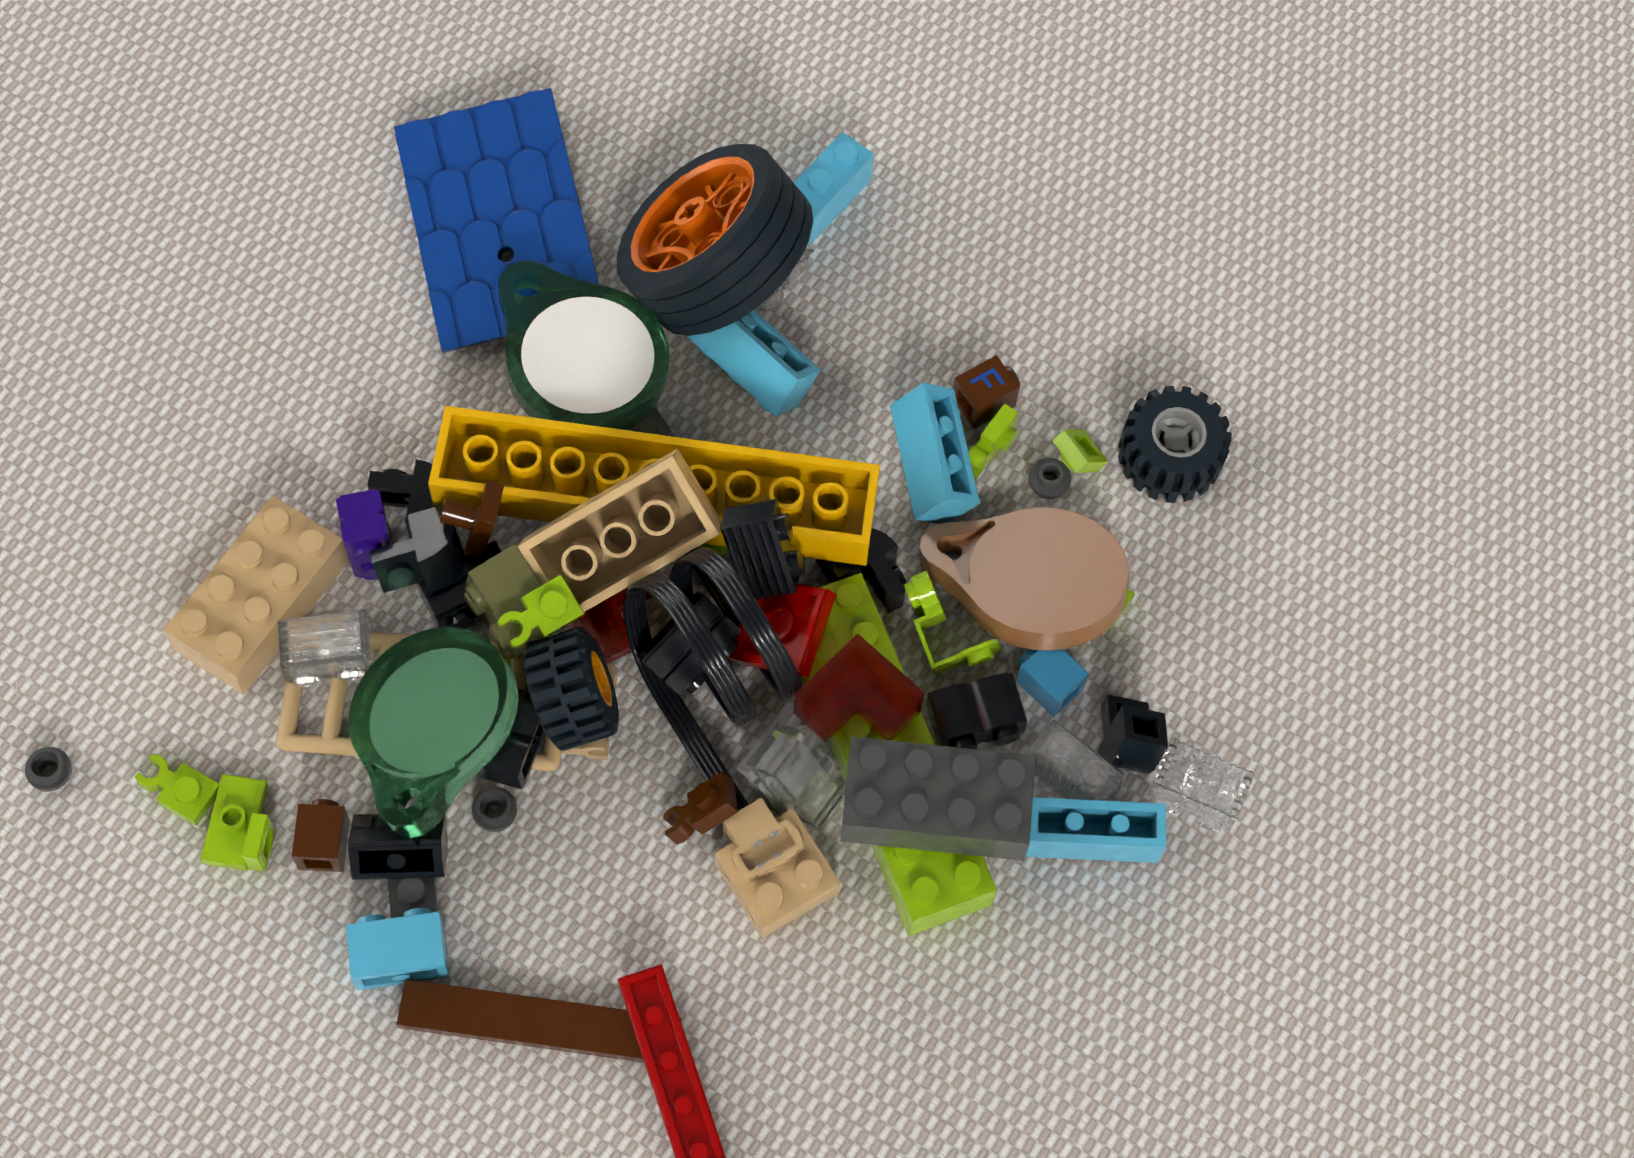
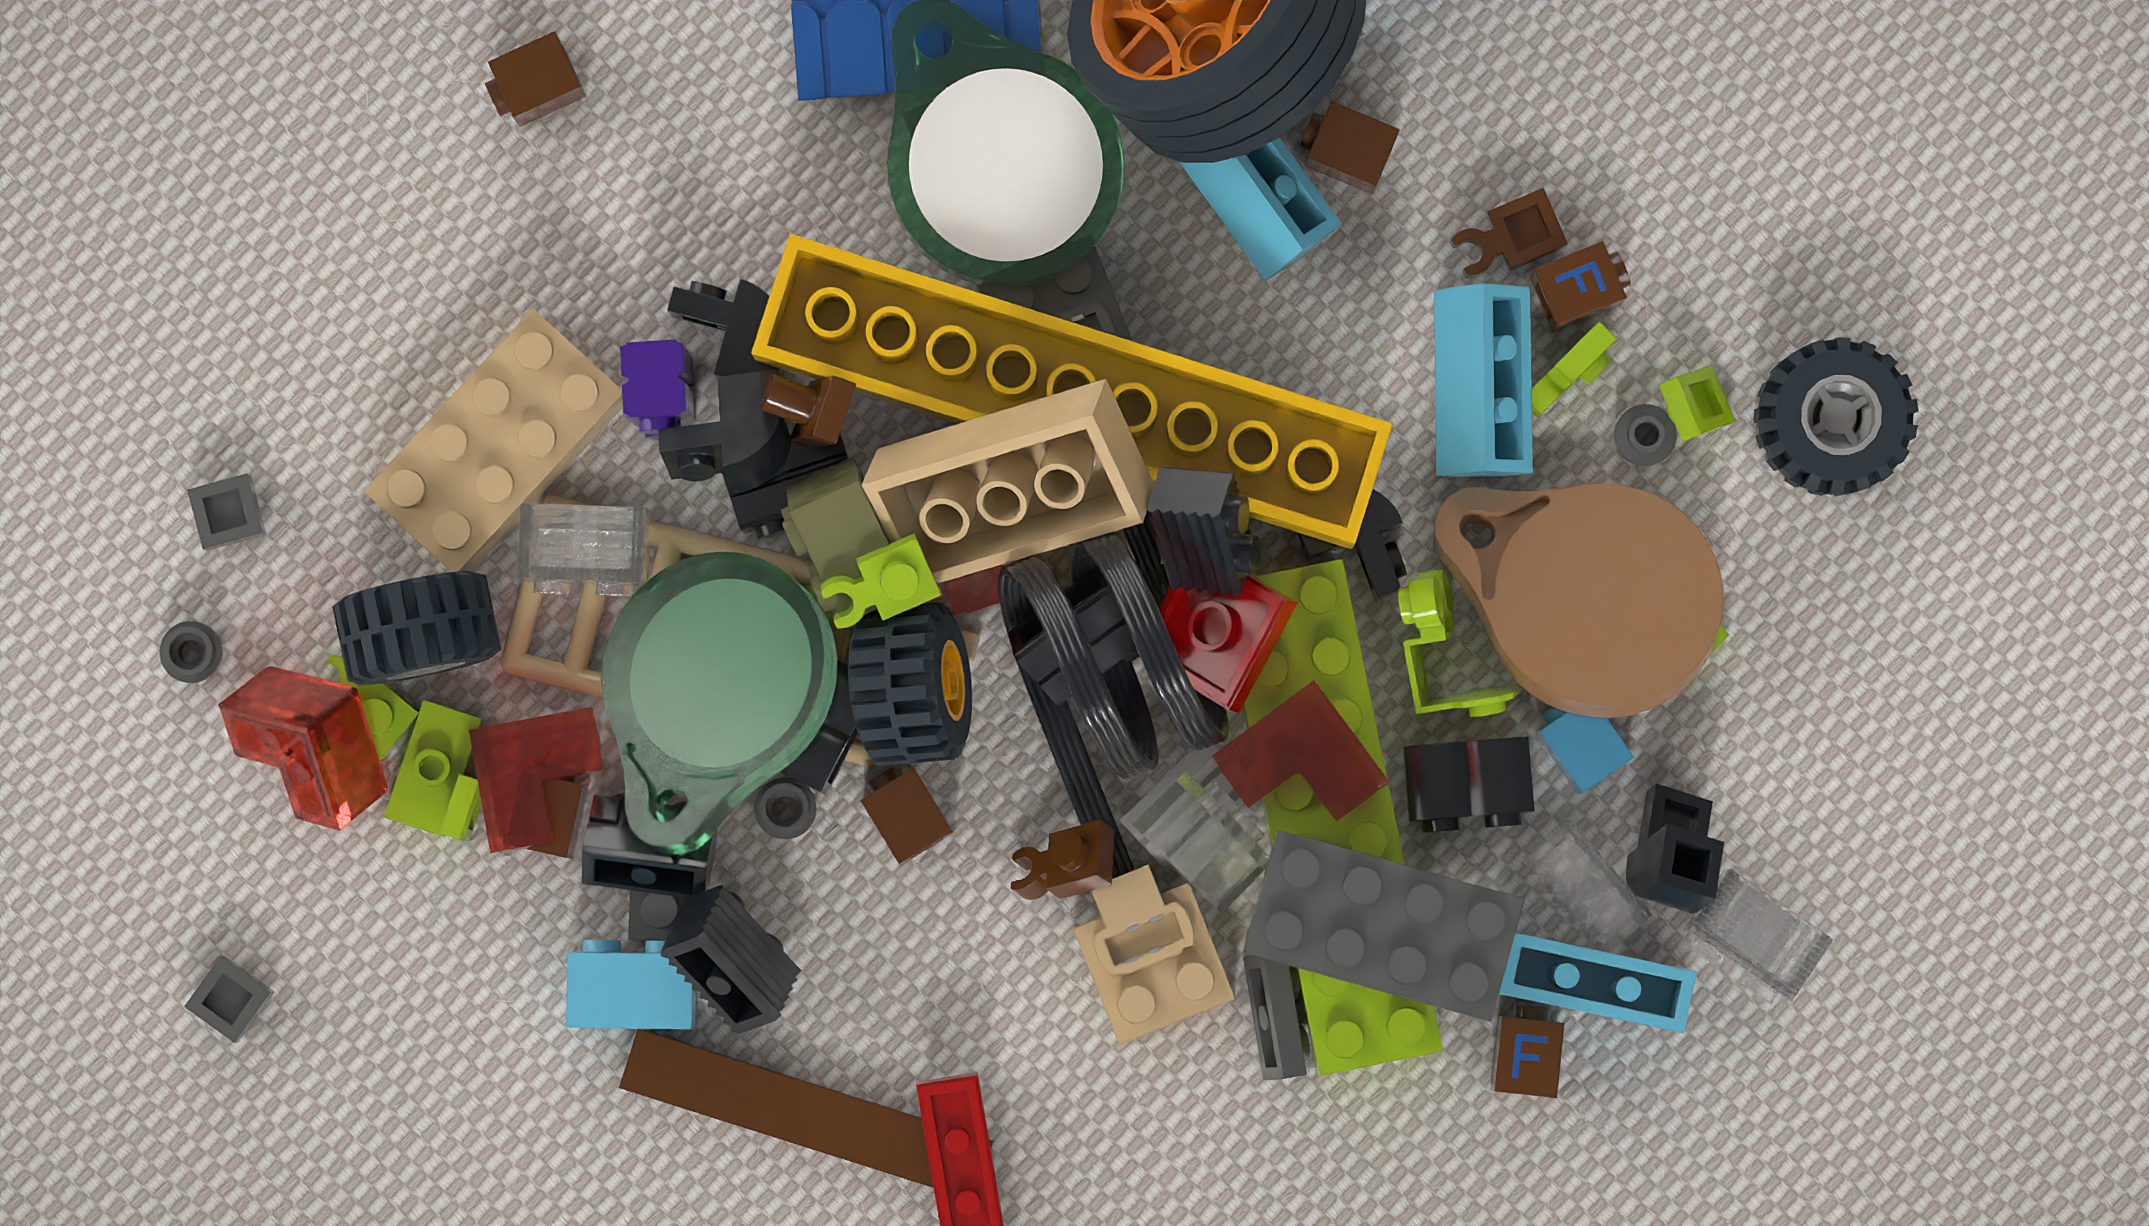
camera: 20 degrees right, 20 degrees up
none -> dark grey plate [184,956,274,1043]
none -> dark grey plate [187,473,267,551]
none -> clear red panel [218,666,388,831]
none -> black wheel [332,571,502,685]
none -> clear red panel [469,707,606,857]
none -> reddish brown brick [485,31,587,127]
none -> black brick [661,884,802,1034]
none -> reddish brown brick [860,765,954,865]
none -> dark grey plate [1243,956,1310,1080]
none -> reddish brown brick [1300,101,1400,195]
none -> reddish brown plate [1450,188,1568,278]
none -> reddish brown brick [1490,1005,1565,1098]

